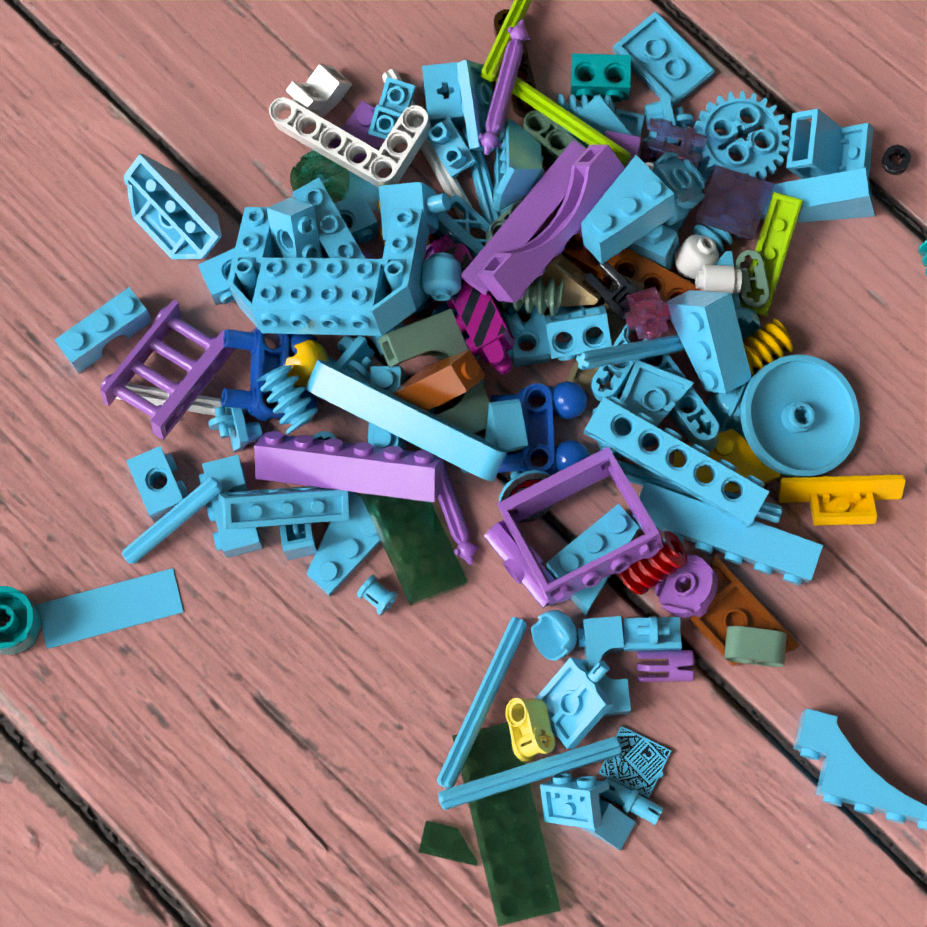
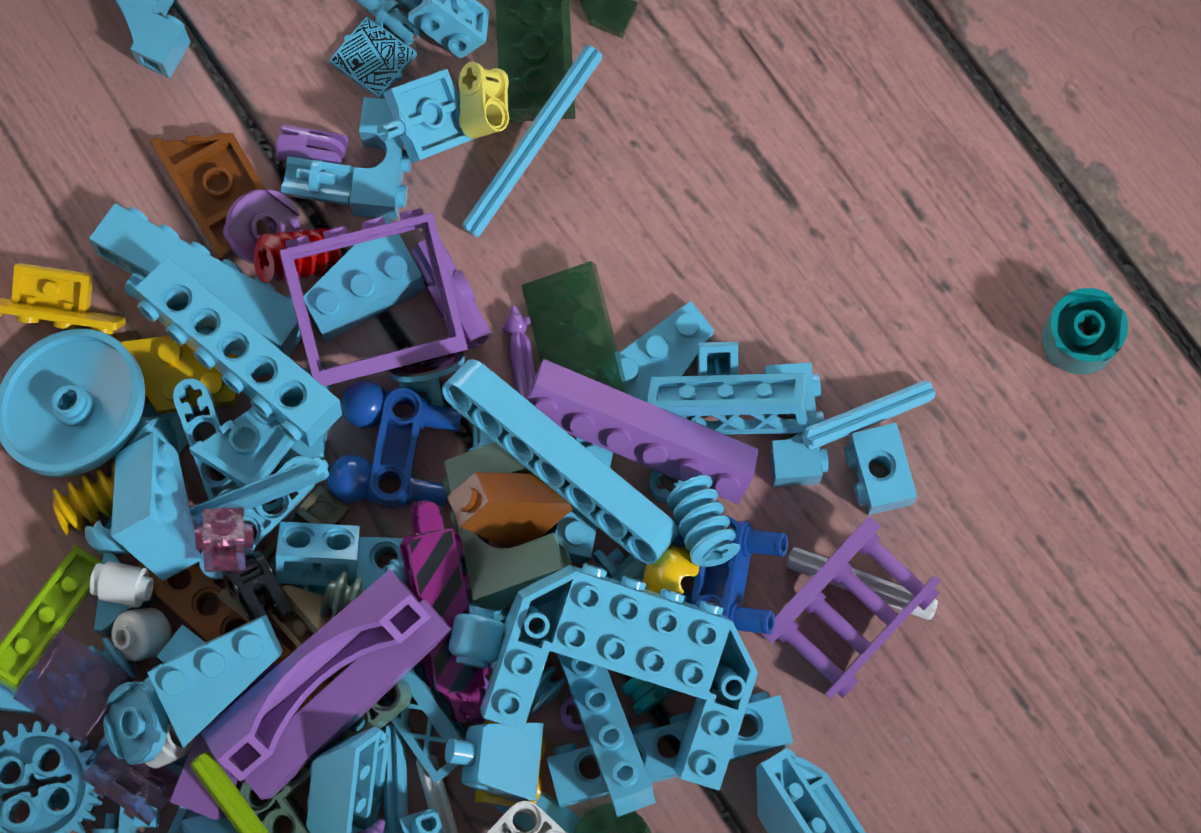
camera: 170 degrees left, 0 degrees up
medium azure sticker [37,568,183,649] -> none
medium azure arch [55,287,152,374] -> none
medium azure hips [208,407,262,452] -> none
medium azure brick [267,198,322,258] -> none
medium azure bush [357,574,398,615] -> none
medium azure axle [438,737,621,810] -> none
medium azure slope [485,399,528,453] -> none
medium azure hair [531,610,577,661] -> none
sand green beam [724,626,787,667] -> none
sand green beam [736,250,770,308] -> none

